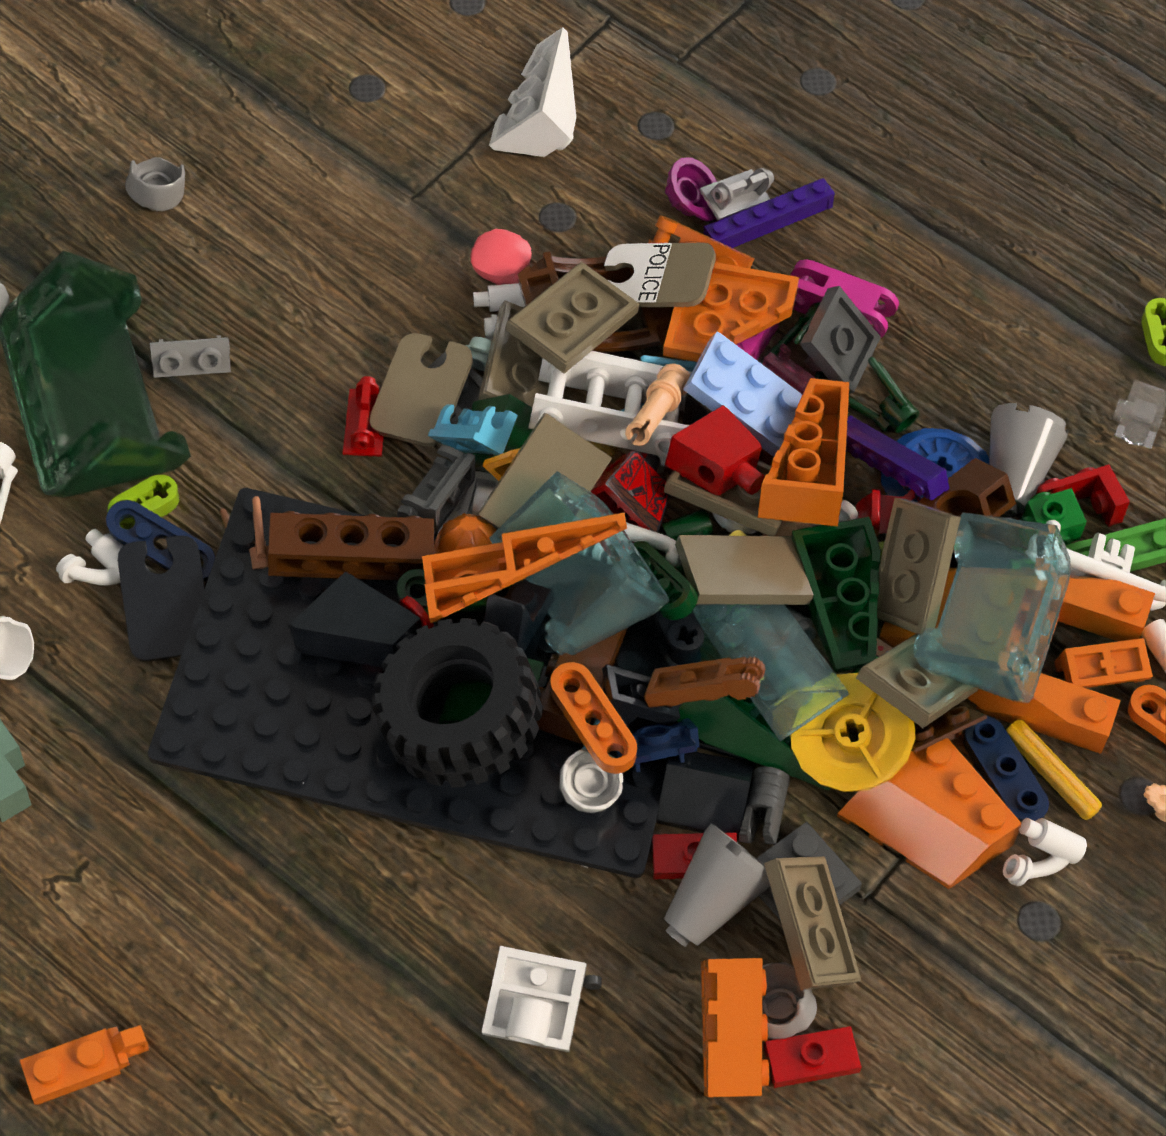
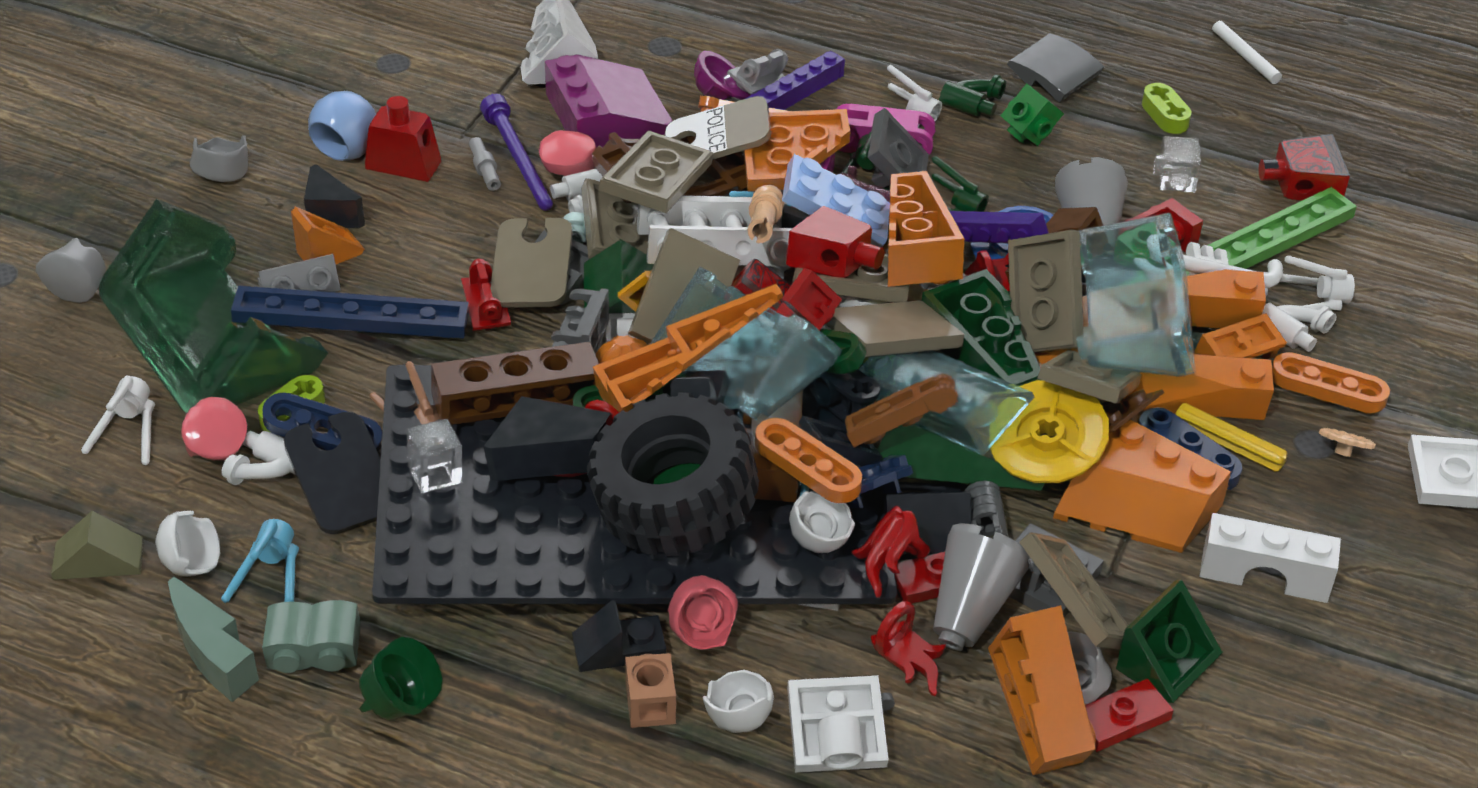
camera: 15 degrees left, 15 degrees down
medium azure hinge [428,404,518,455] -> none
white plant [1003,818,1087,886] -> none
none -> coral hair [181,397,247,461]
none -> medium azure plant [221,519,299,603]
none -> dark blue plate [231,286,469,338]
none -> sand green brick [262,600,361,673]
none -> orange slope [291,206,365,264]
none -> black slope [304,164,365,228]
none -> light blue helmet [308,91,376,161]
none -> dark green piece [359,636,443,721]
none -> red torso [365,96,441,182]
none -> clear brick [407,419,462,493]
none -> light grey bar [469,137,501,191]
none -> dark purple piece [480,94,553,211]
none -> magenta slope [545,54,672,148]
none -> black slope [572,600,666,672]
none -> nougat brick [625,653,676,728]
none -> coral hair [668,575,738,650]
none -> white hair [703,670,774,733]
none -> red bracket [775,268,842,331]
none -> red piece [852,506,930,598]
none -> red piece [871,601,946,697]
none -> white plant [887,65,942,127]
none -> dark green plant [939,74,1007,117]
none -> green brick [1000,83,1064,146]
none -> slope [1007,33,1104,102]
none -> dark green slope [1116,579,1223,703]
none -> white arch [1199,513,1341,603]

